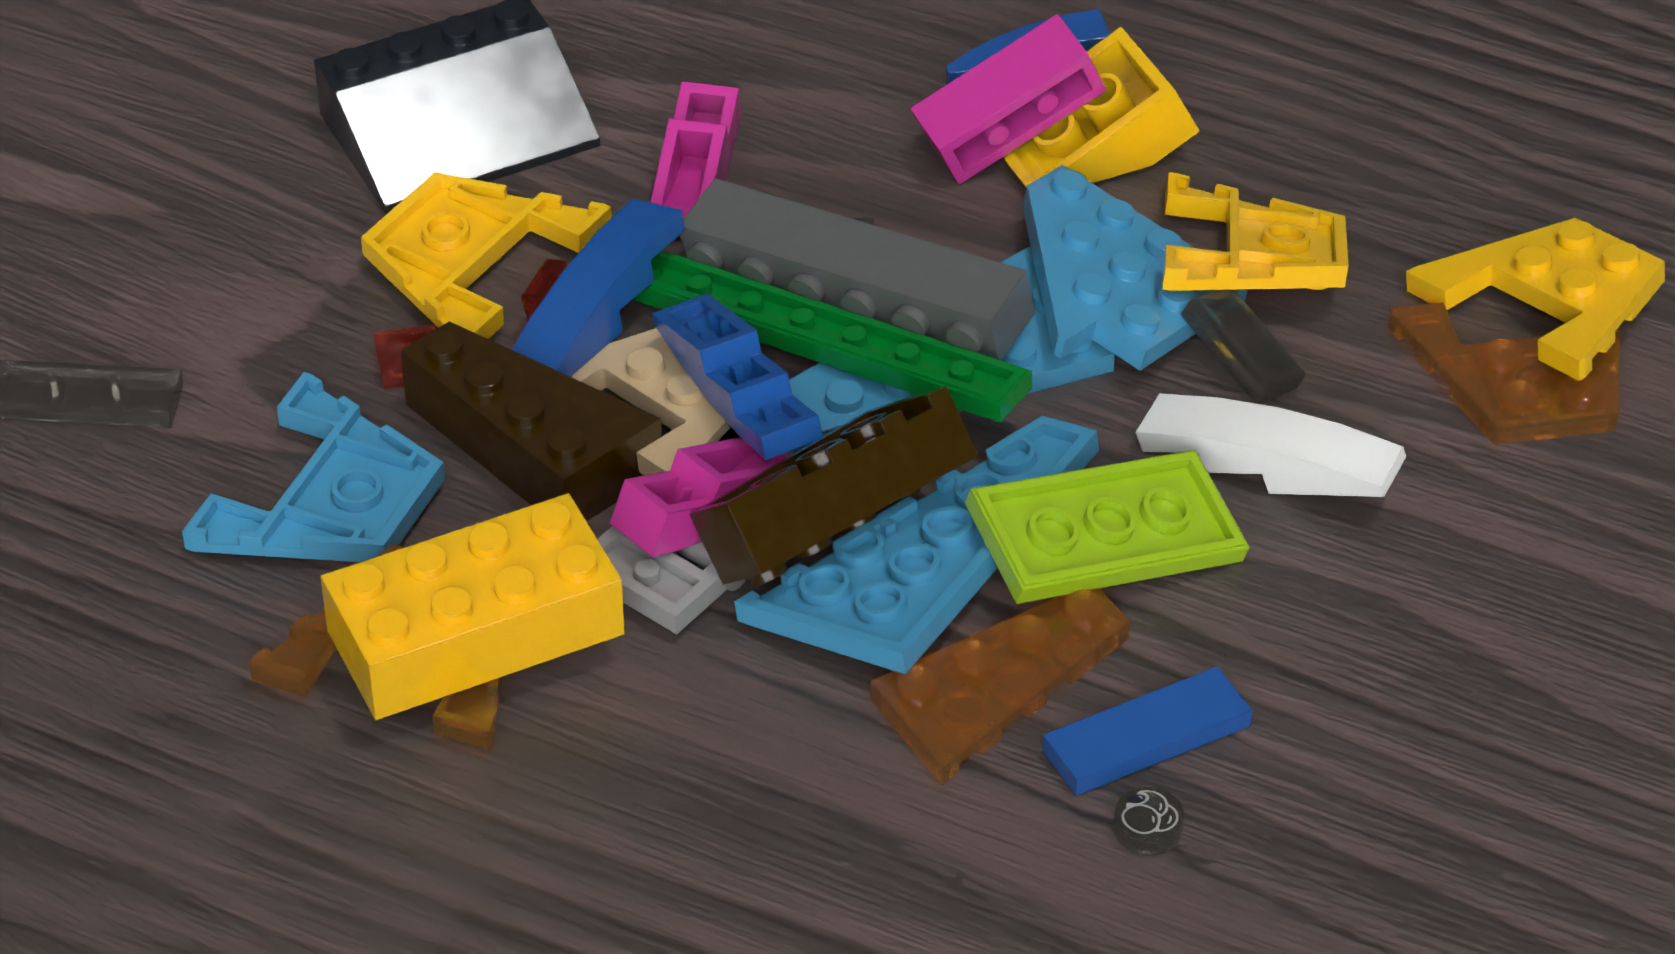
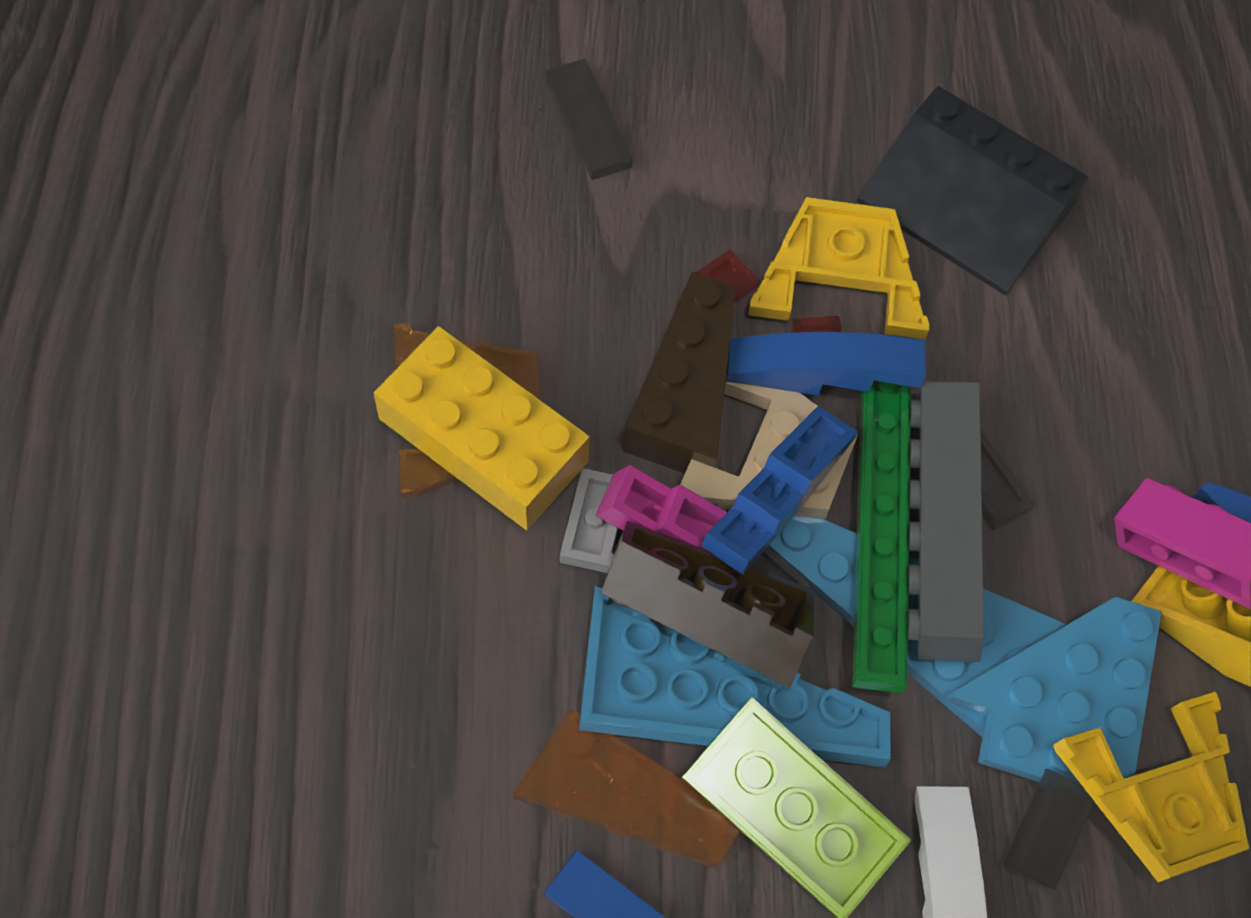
camera: 60 degrees right, 20 degrees up
dark azure wing [182,372,445,562] -> none
dark pink slope [650,81,742,218] -> none

